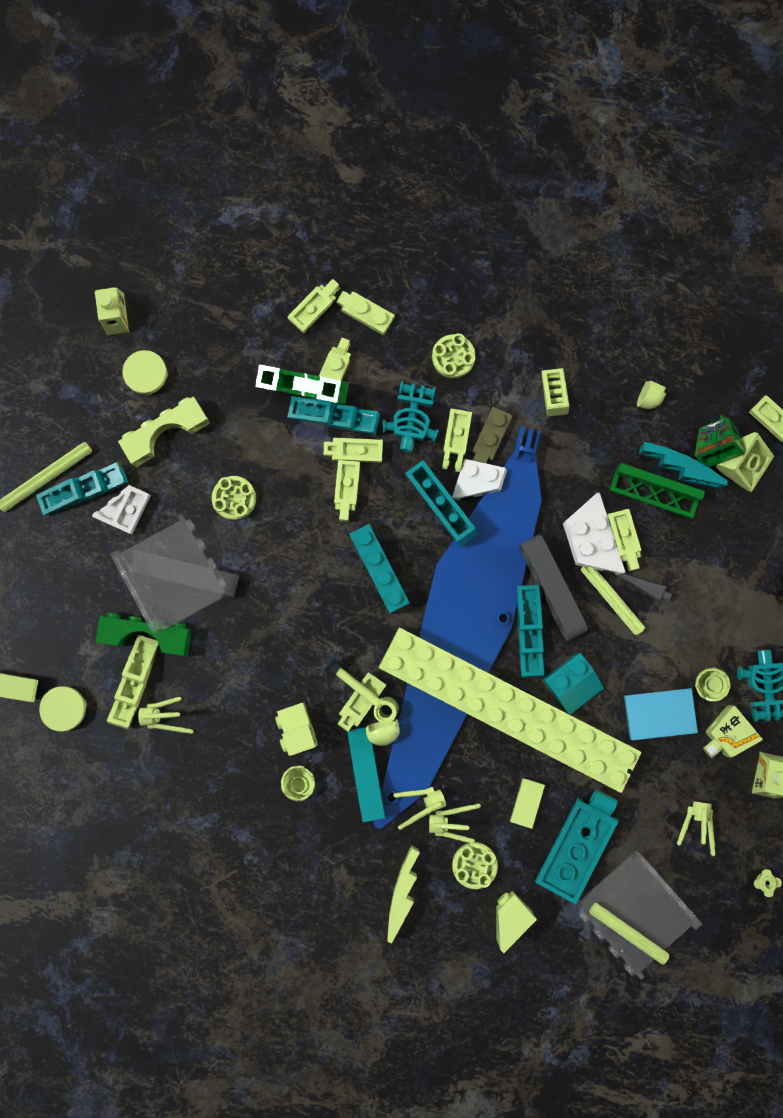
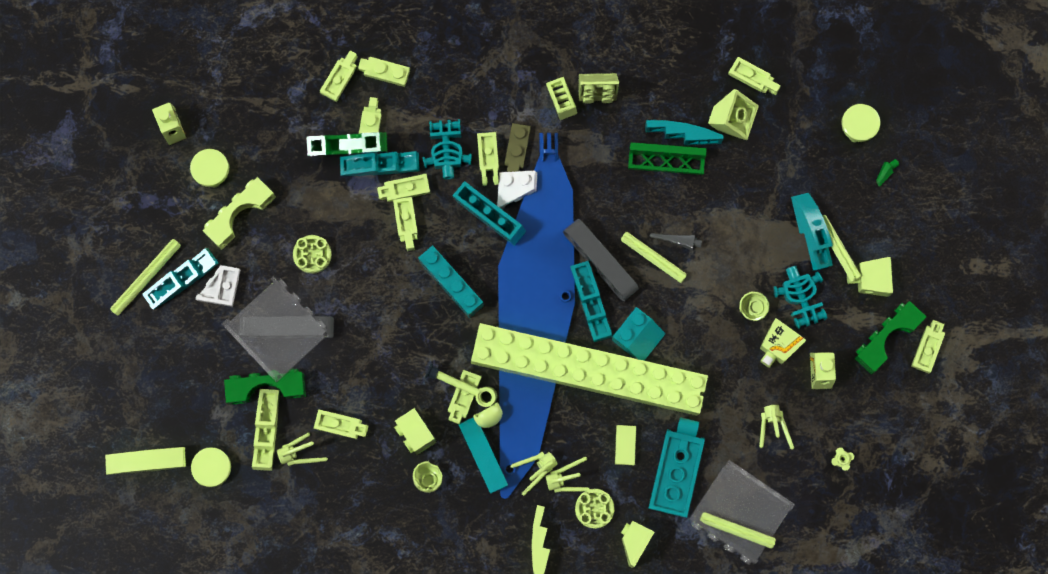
camera: 15 degrees left, 5 degrees down
yellowish green tile [432,334,475,378] -> none
white wing [563,493,625,575] -> none
yellowish green hinge [607,509,641,572] -> none
medium azure tile [624,688,698,740] -> none
yellowish green piece [637,381,666,409] -> none
green torso [695,415,745,467] -> none
none -> yellowish green hinge [314,410,369,439]
none -> yellowish green slope [578,73,619,104]

